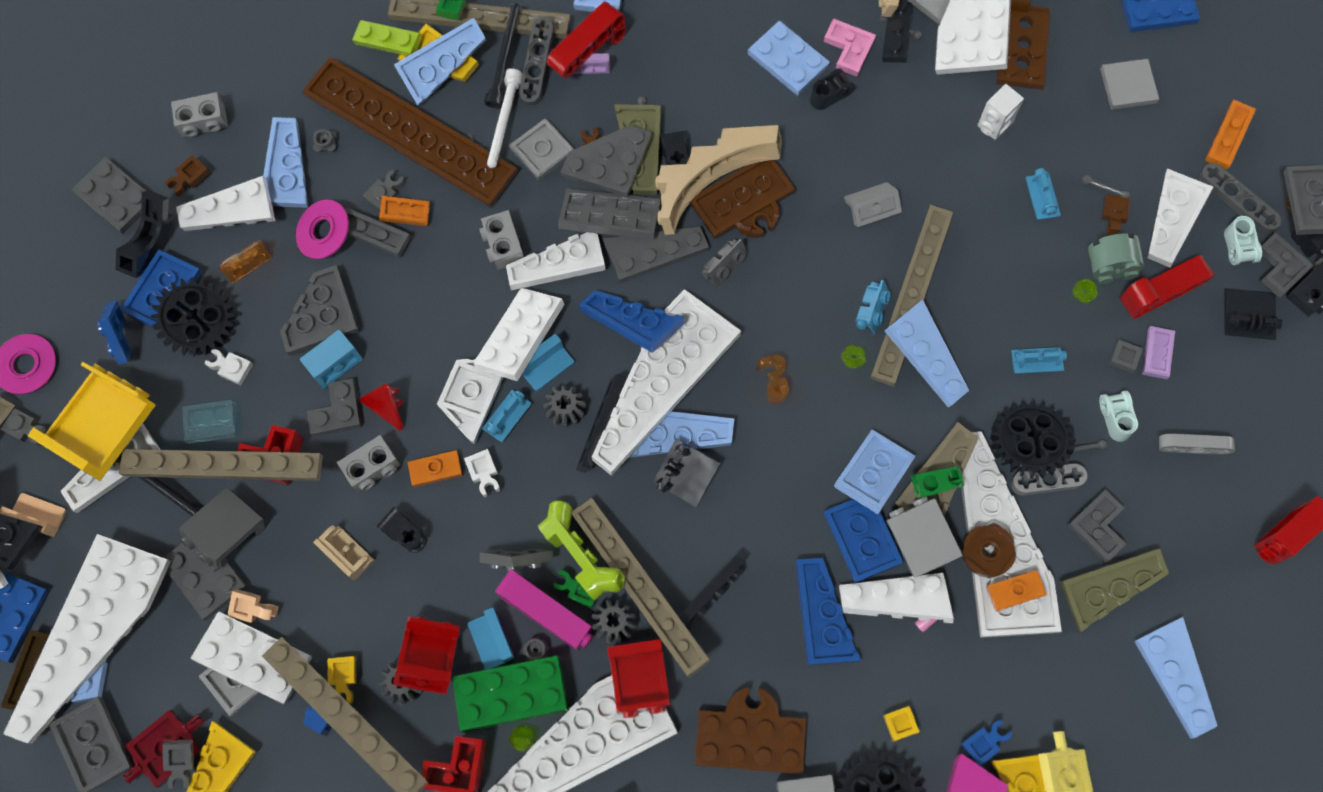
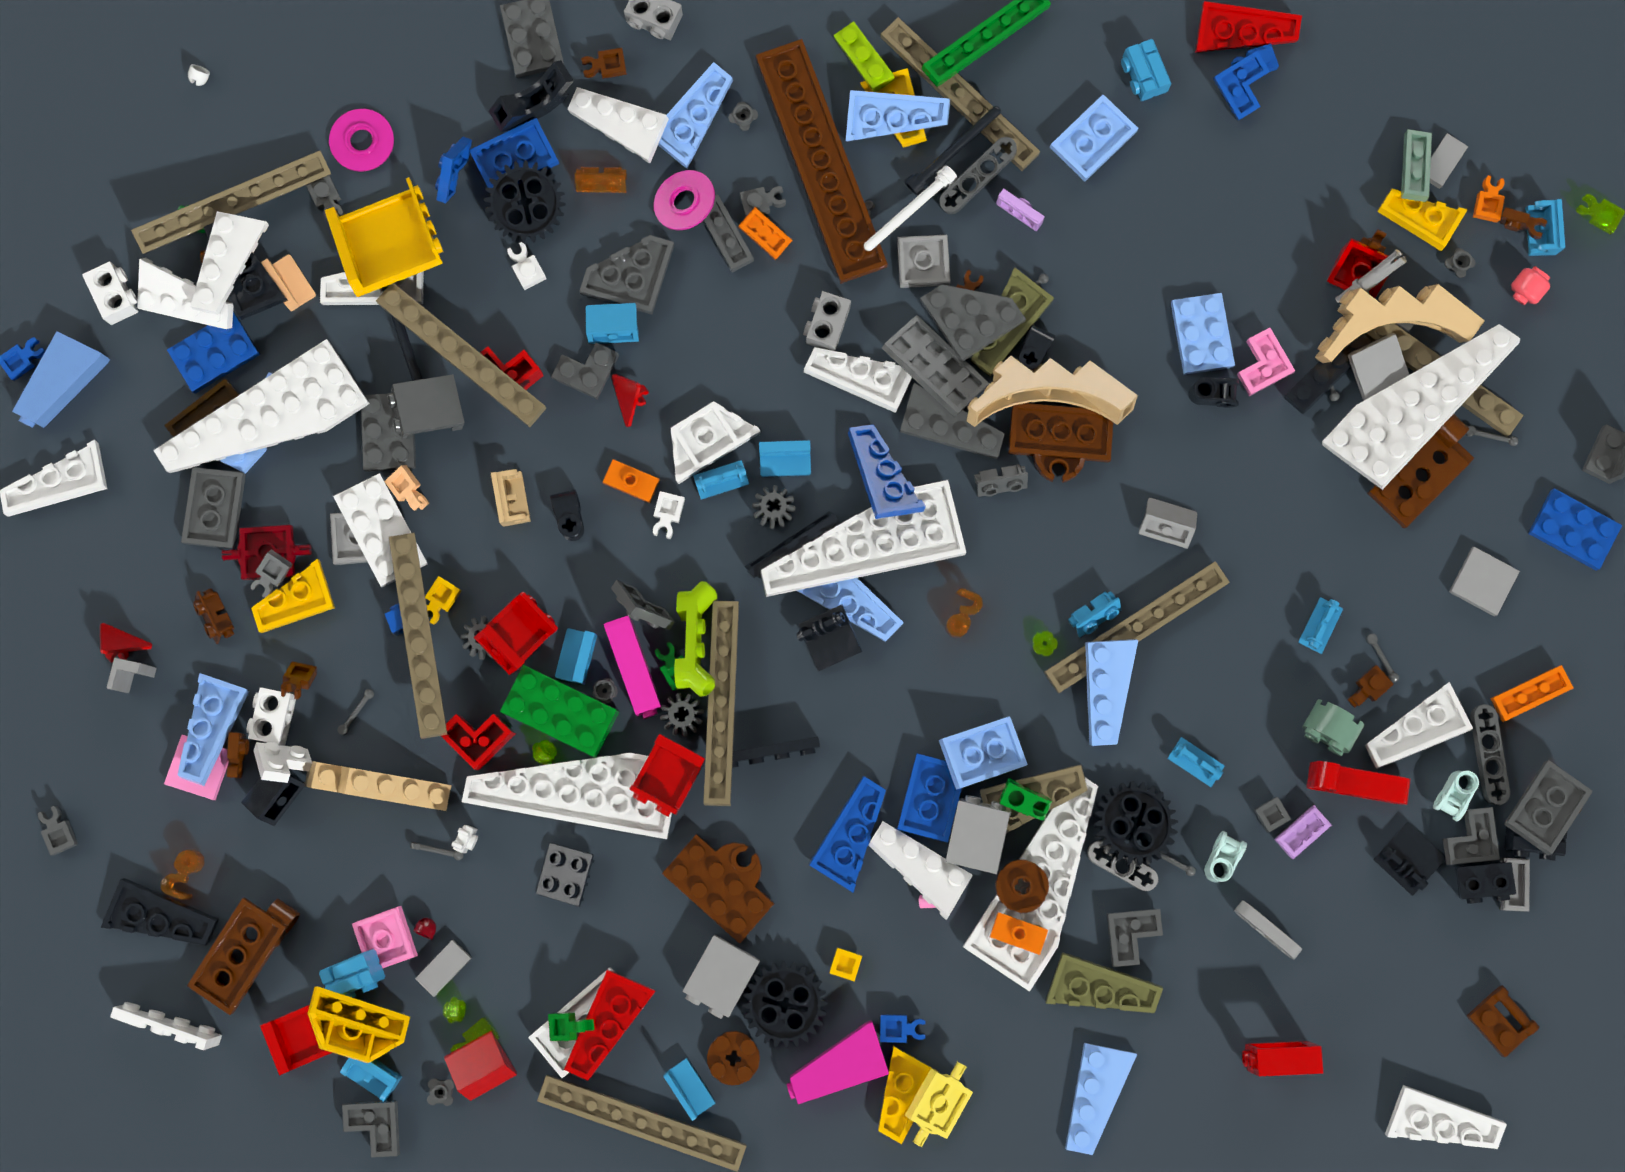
camera: 30 degrees right, 10 degrees up
clear light blue plate [182,399,237,444] -> none
light grey brick [337,435,401,492] -> none
white plate [473,288,565,381] -> none
red beam [546,1,626,78] -> none
white brick [977,84,1024,140] -> none
clear neon green plate [1072,279,1097,303] -> none

